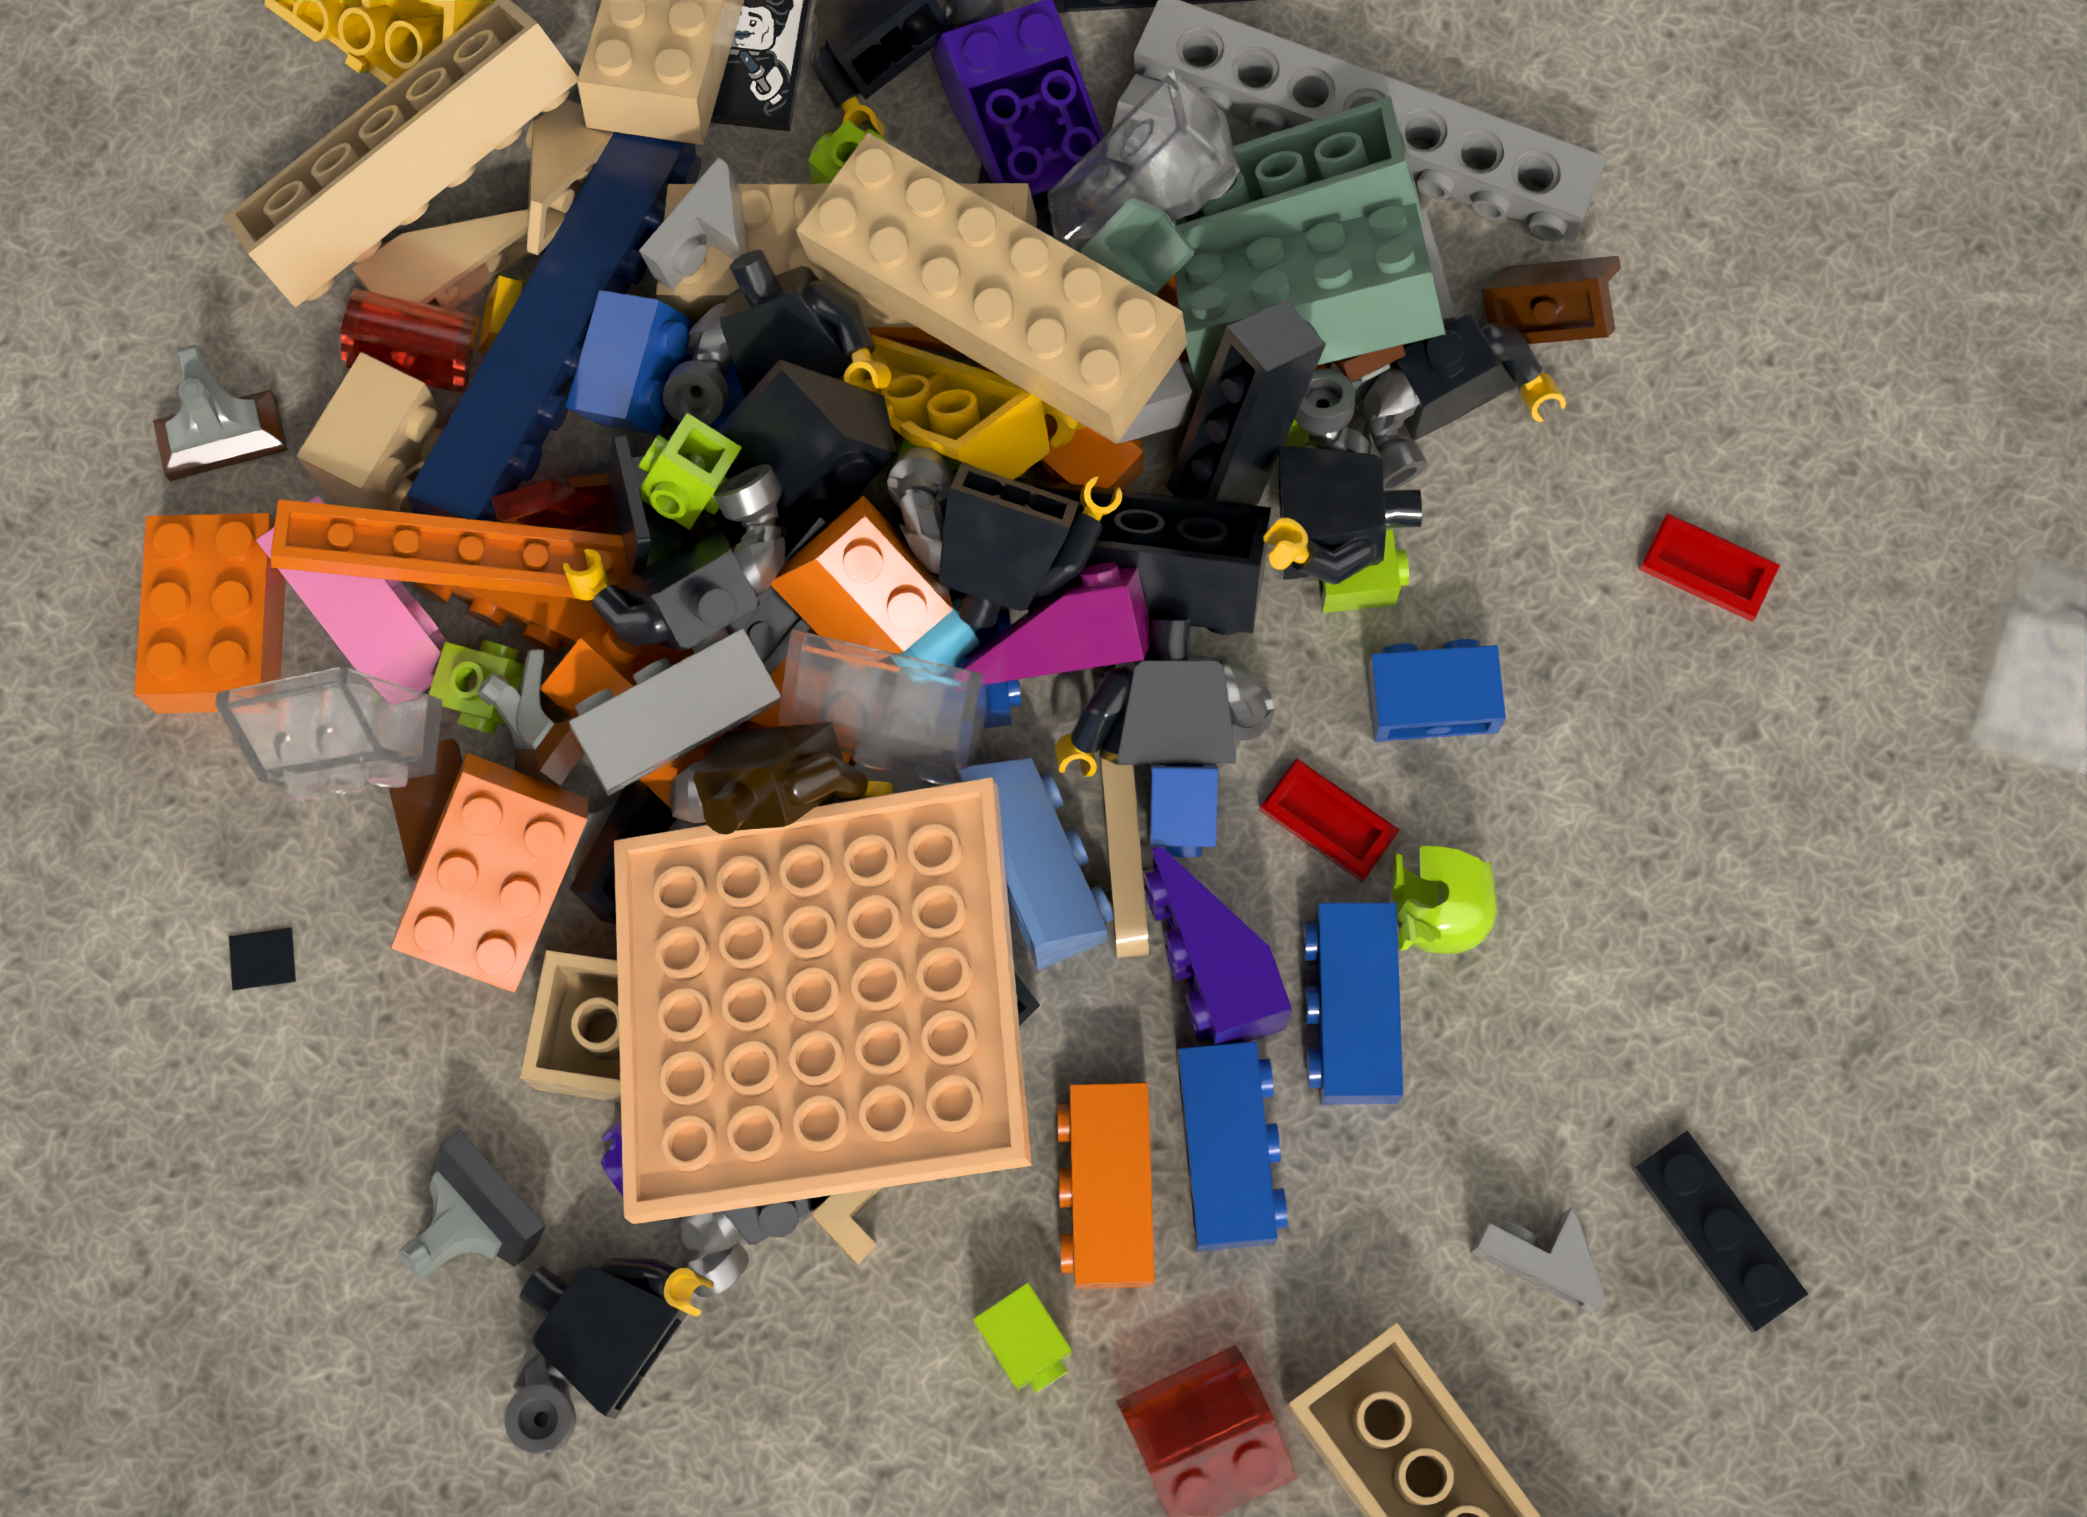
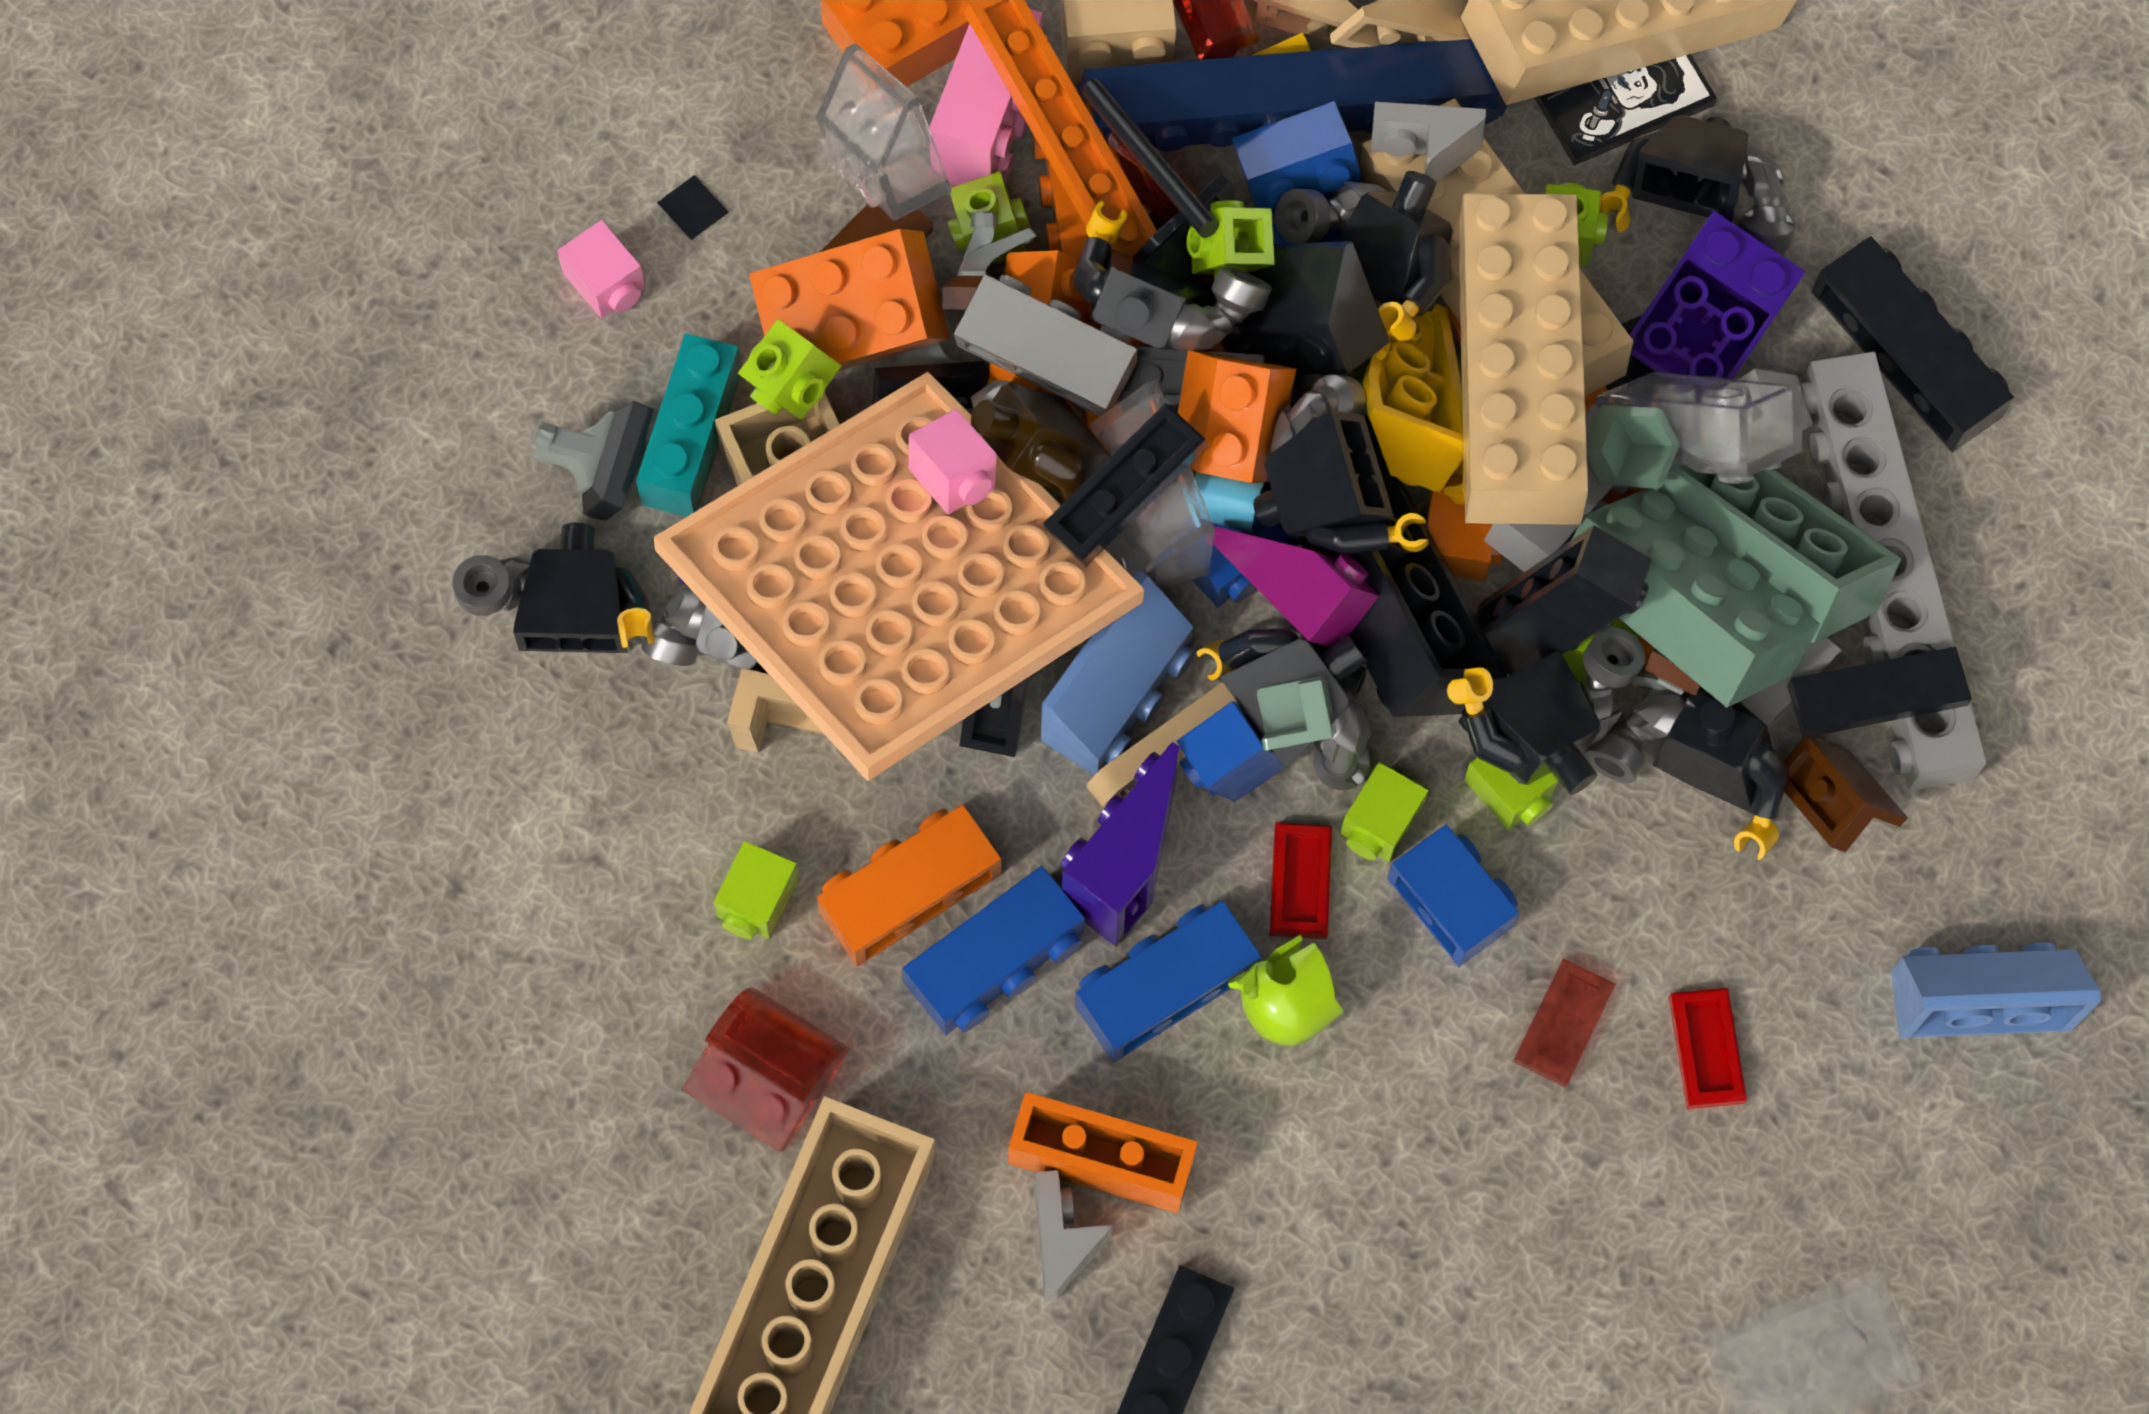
camera: 50 degrees right, 5 degrees down
none -> bright pink brick [557,220,645,319]
none -> teal brick [636,333,741,517]
none -> lime brick [737,319,841,420]
none -> bright pink brick [908,409,997,515]
none -> orange brick [1008,1092,1198,1214]
none -> black tile [1043,403,1209,567]
none -> black bar [1082,79,1219,238]
none -> sand green panel [1257,675,1337,751]
none -> lime brick [1340,762,1429,862]
none -> clear red tile [1513,958,1616,1088]
none -> black tile [1787,646,1972,738]
none -> medium blue slope [1891,943,2101,1038]

